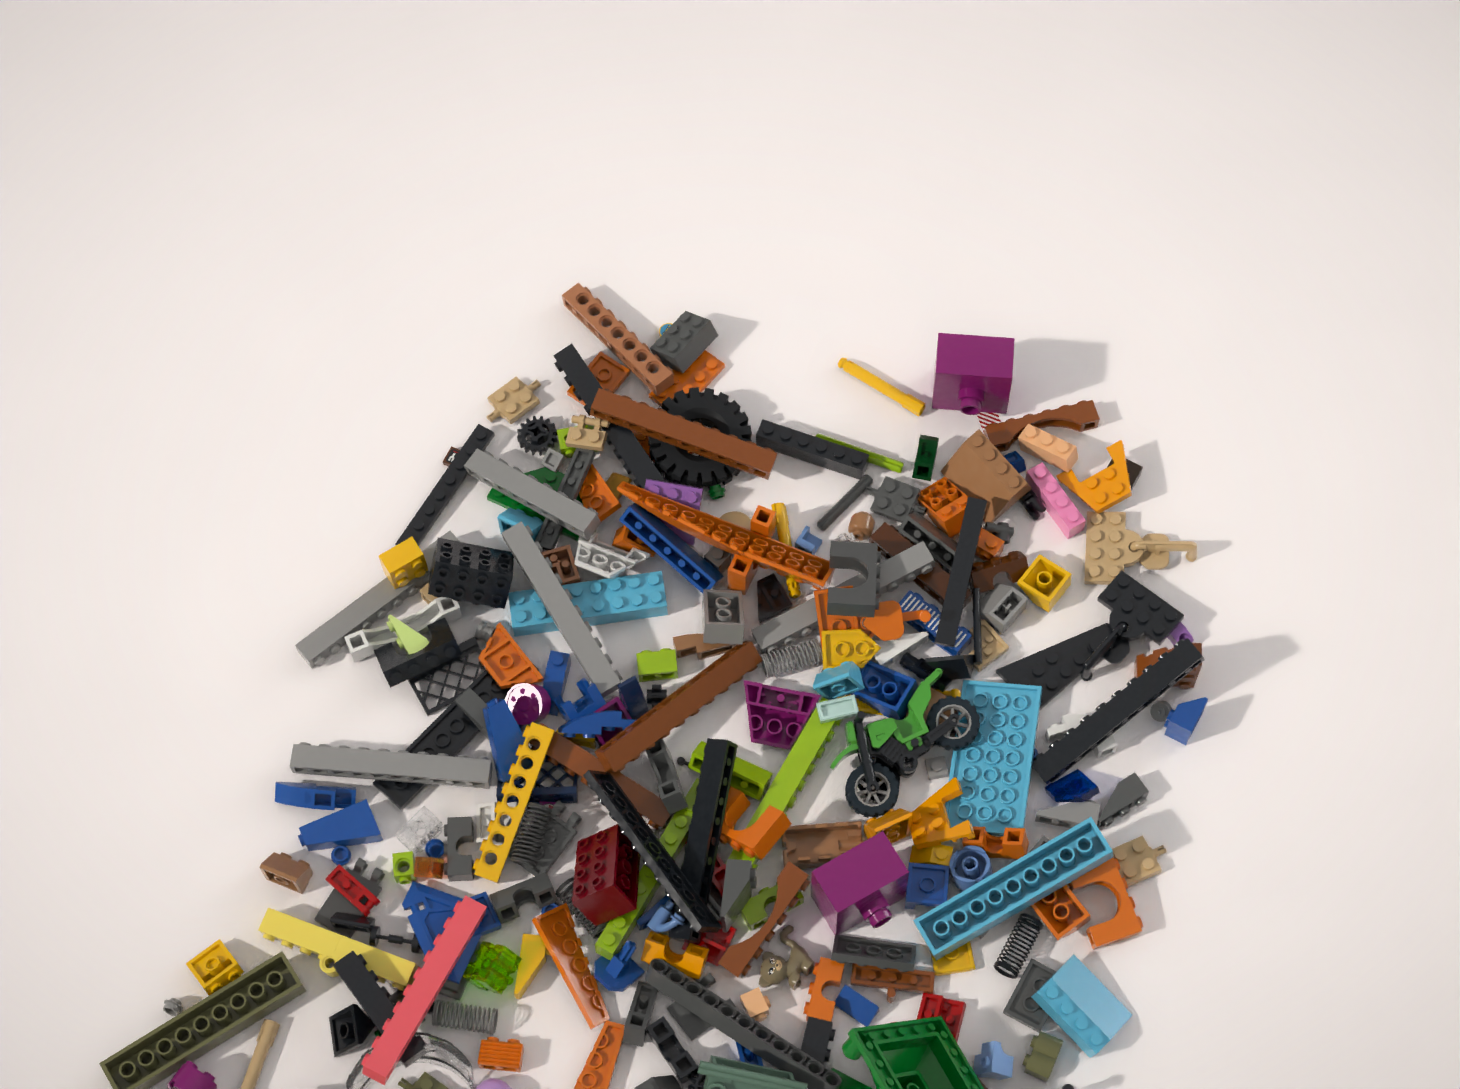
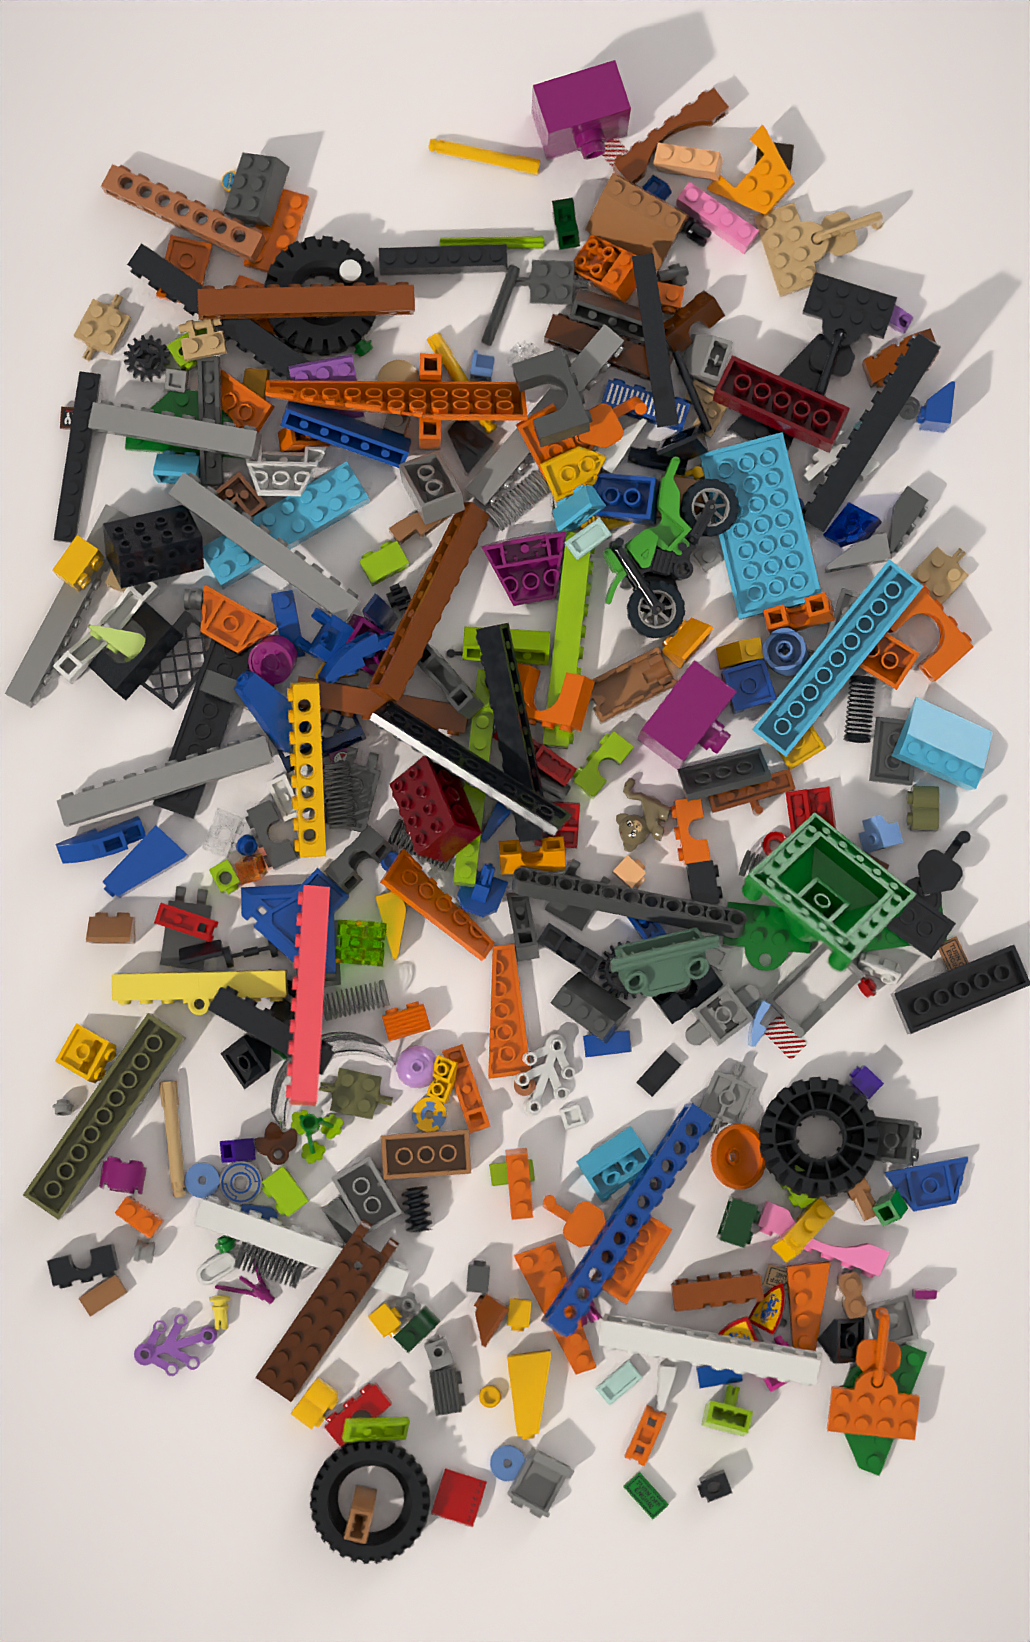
camera: 30 degrees left, 20 degrees up
blue plate [331,846,352,866] -> none
medium blue plant [647,900,685,933] -> none
dark orange arch [718,861,811,978] -> none
dark grey slope [720,859,757,932] -> none
blue slope [835,984,879,1027] -> none
medium nougat head [848,511,875,541] -> none
light orange wing [911,777,975,849] -> none
yellow slope [1017,554,1072,613] -> none
none -> white tile [339,260,361,283]
none -> dark red brick [713,355,850,453]

